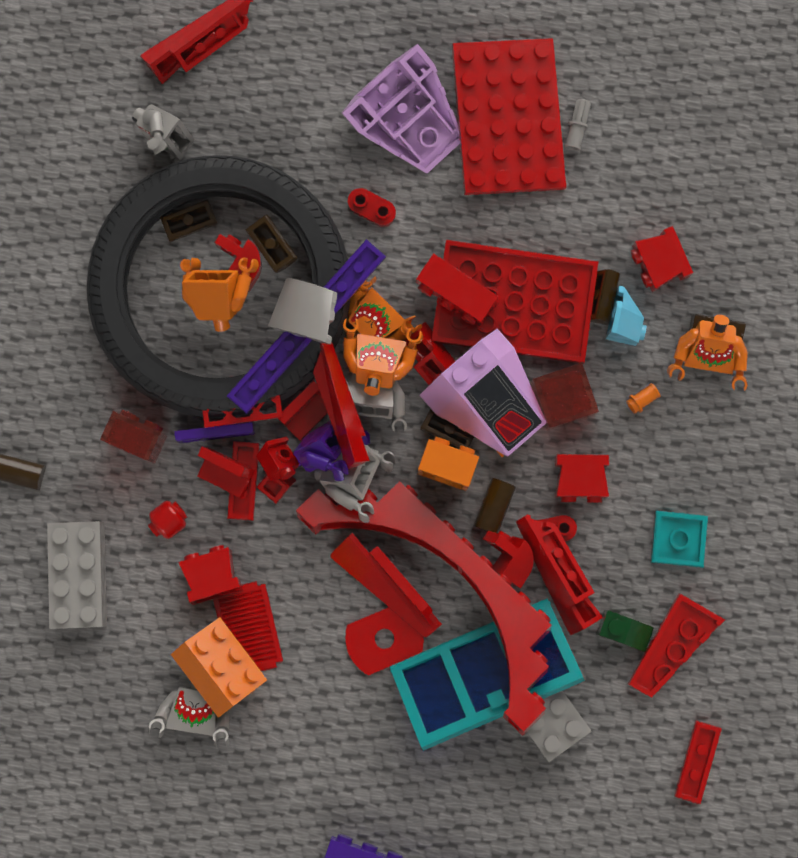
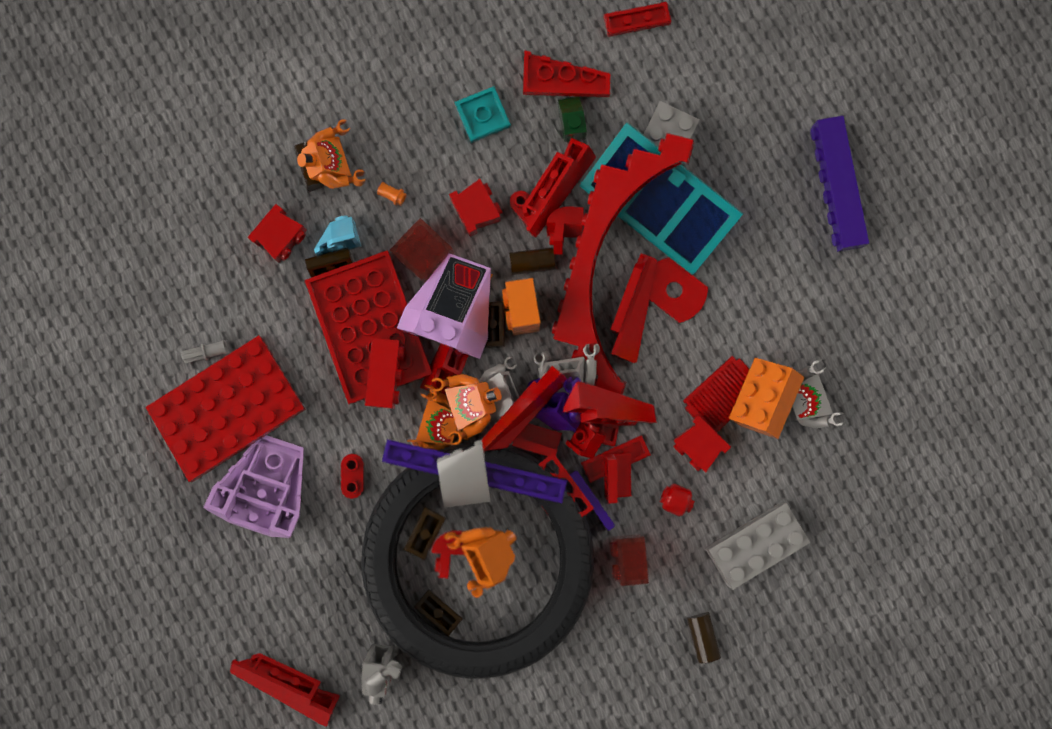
camera: 120 degrees left, 0 degrees up
none -> red wedge [563,381,657,426]

